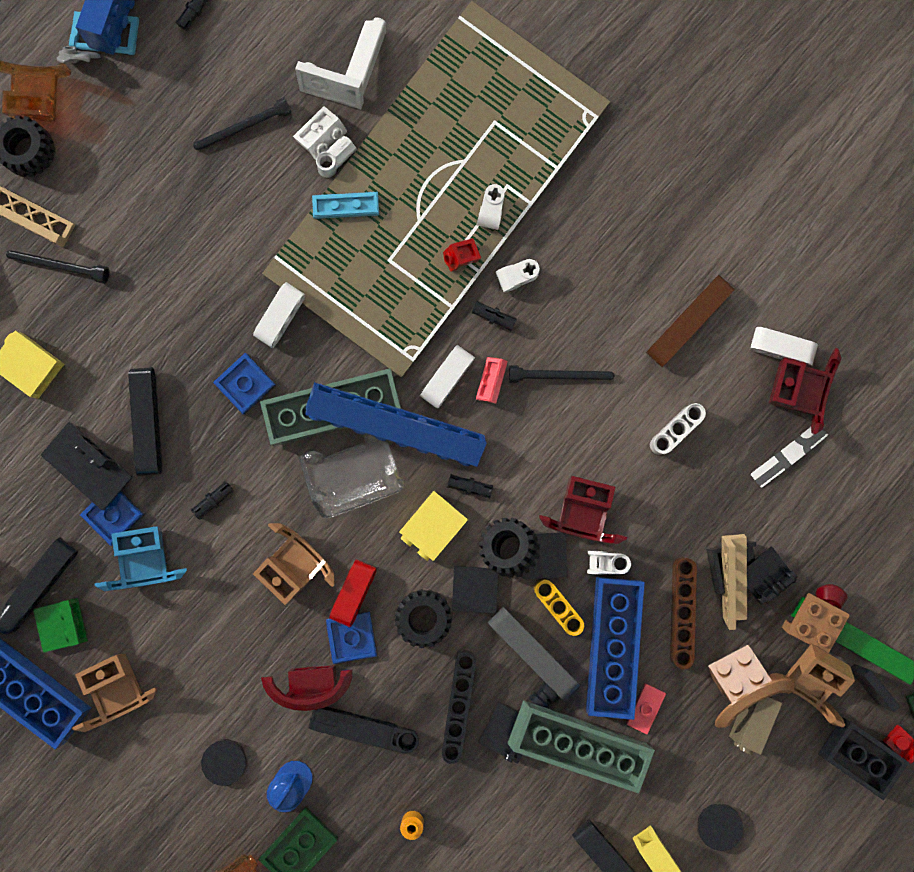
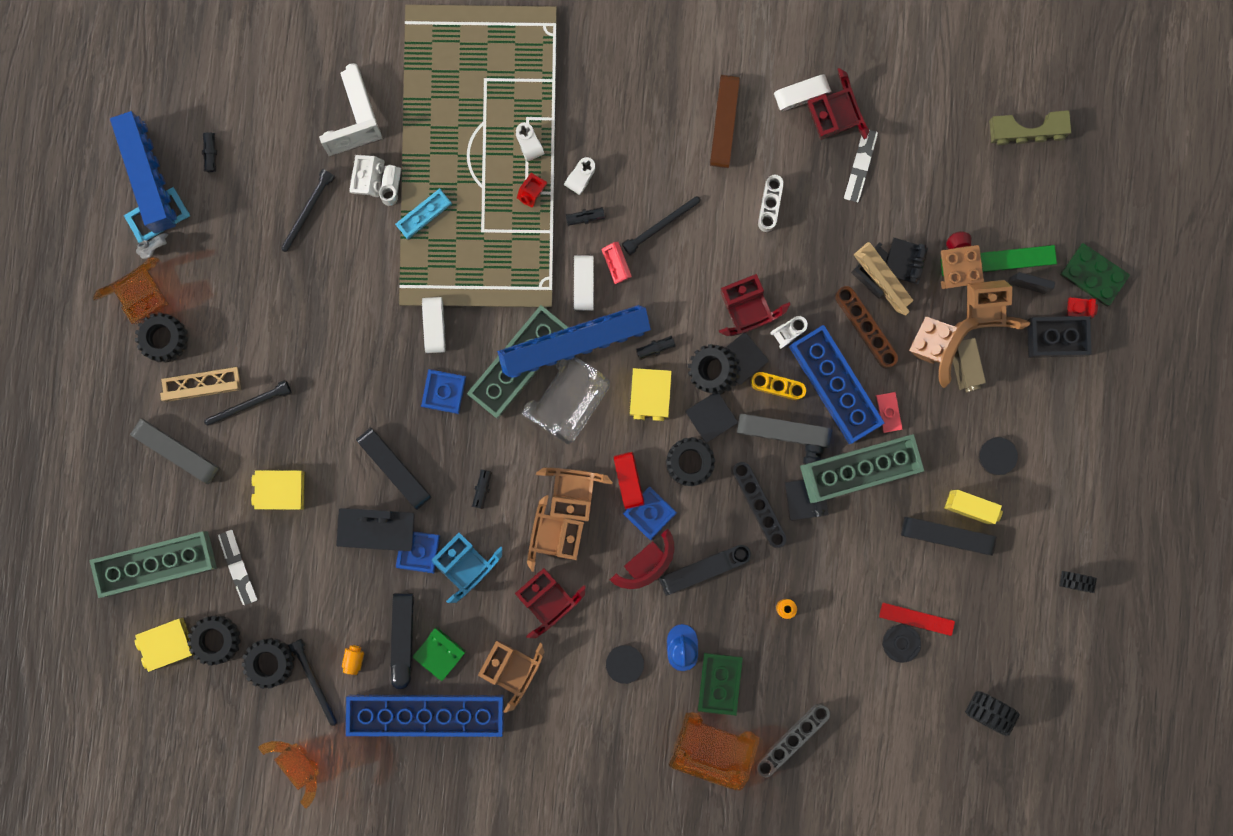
camera: 45 degrees left, 0 degrees up
none -> dark red piece [515,568,586,638]
none -> medium nougat piece [527,495,584,572]

